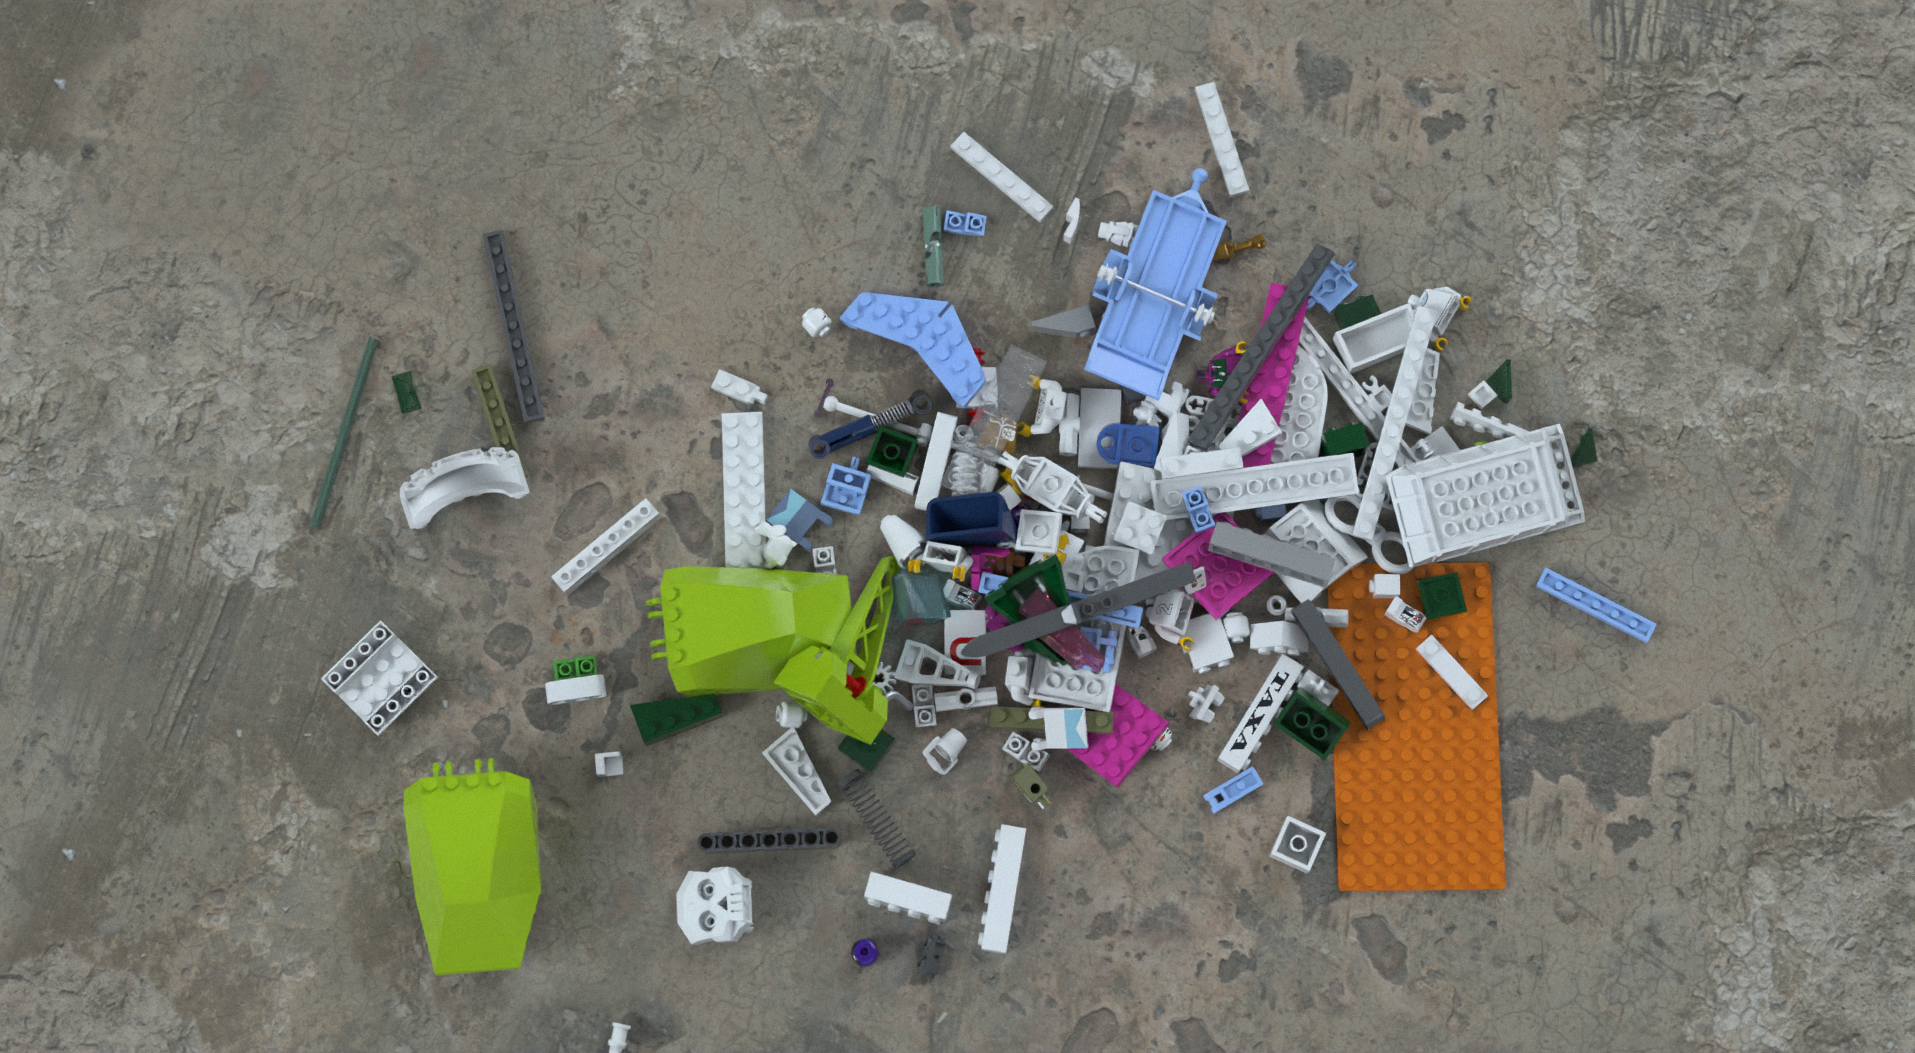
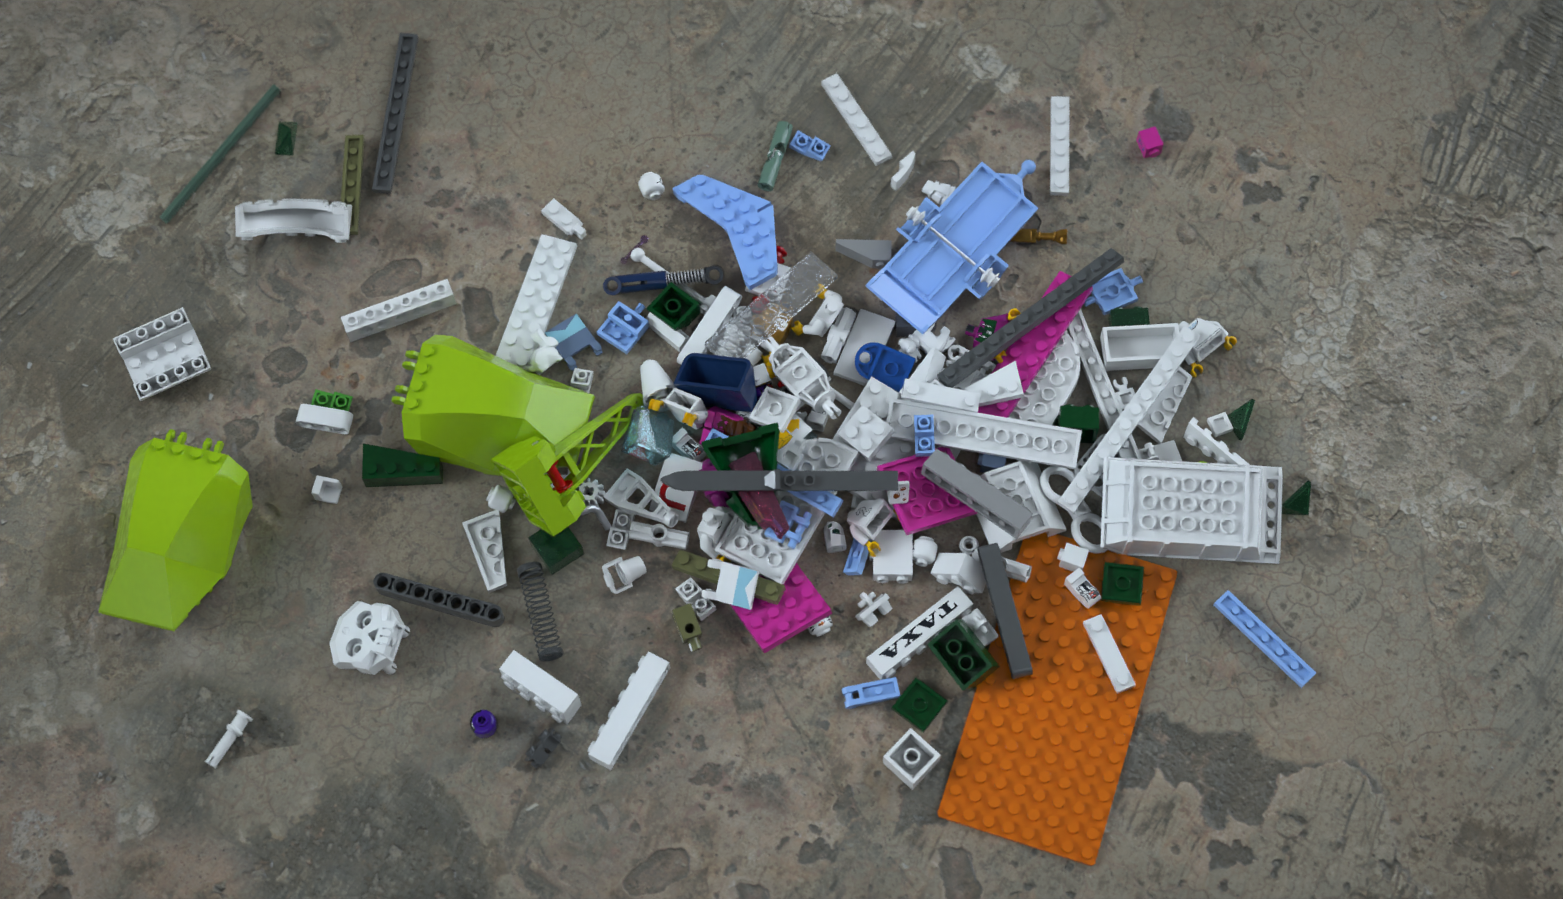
camera: 20 degrees right, 10 degrees down
none -> light blue plate [843,539,872,576]
none -> dark green plate [891,677,948,733]
none -> dark pink brick [1136,126,1164,159]

